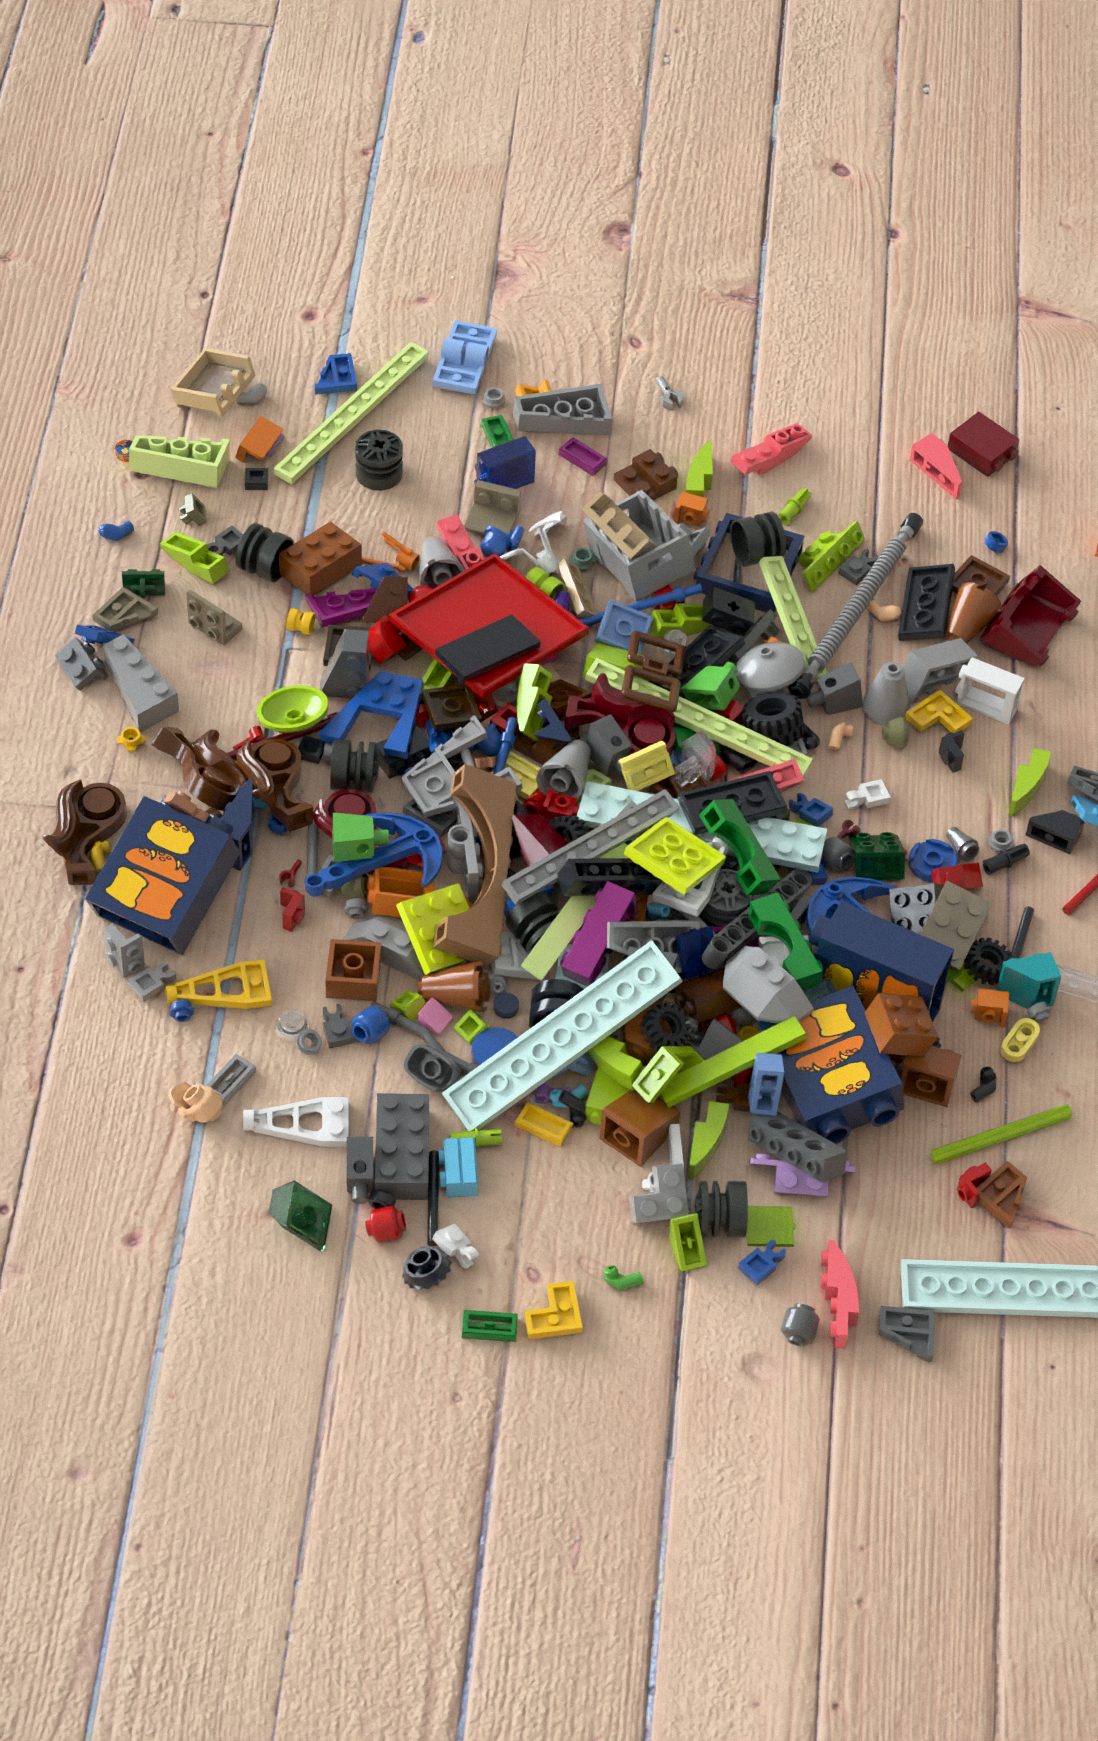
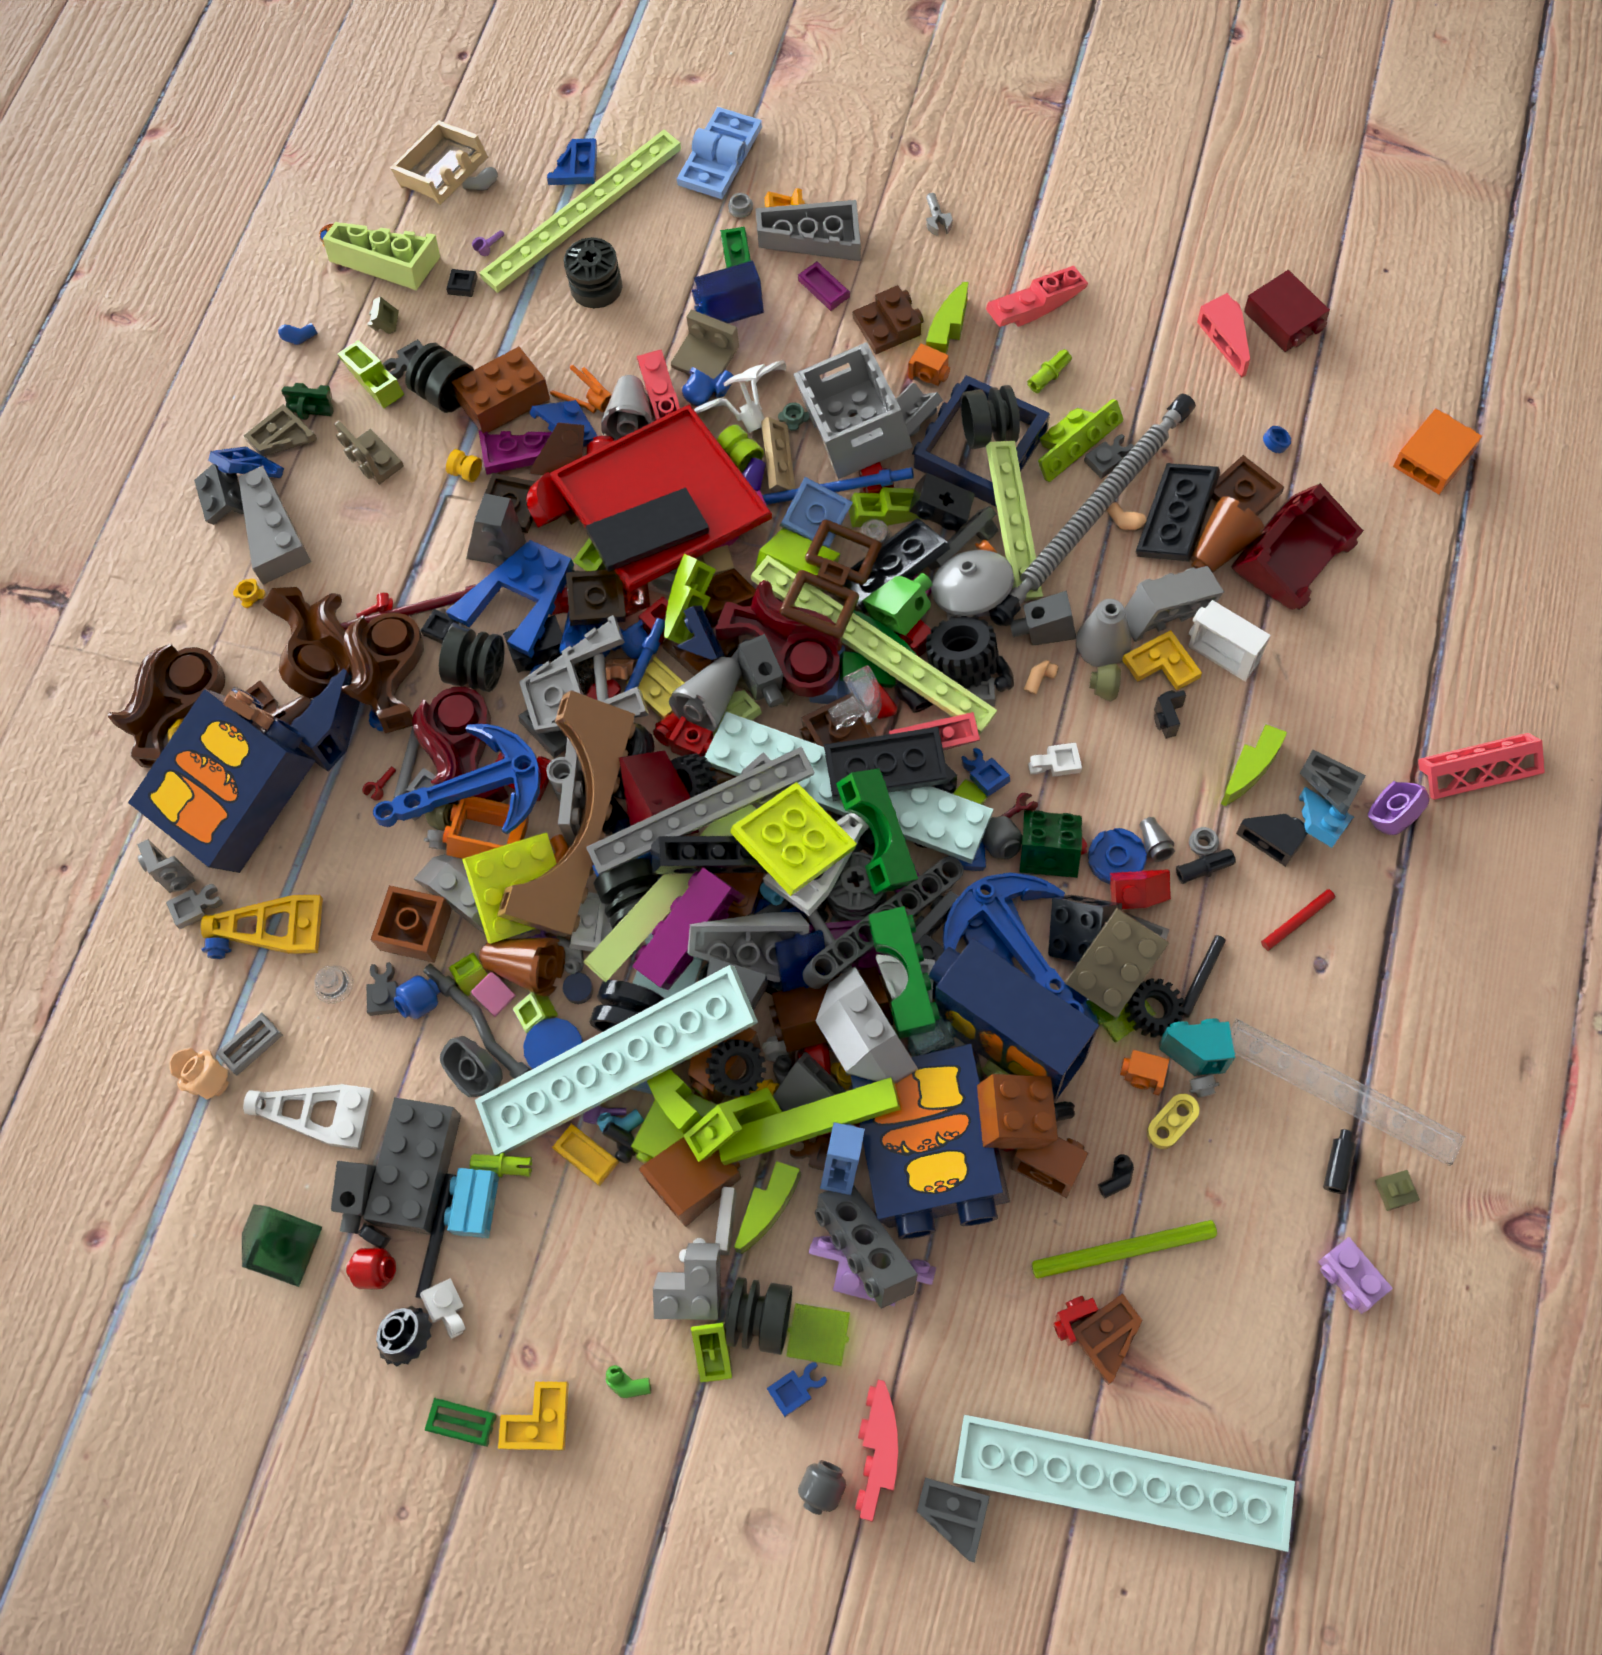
camera: 20 degrees right, 15 degrees up
orange panel [235,416,283,462] -> none
lime dish [256,685,329,733] -> none
red bracket [280,887,305,932] -> none
light grey plate [296,1029,322,1055] -> none
bright green torso [332,813,389,862] -> none
tan window [581,491,657,559] -> none
light yellow plate [618,741,675,791] -> none

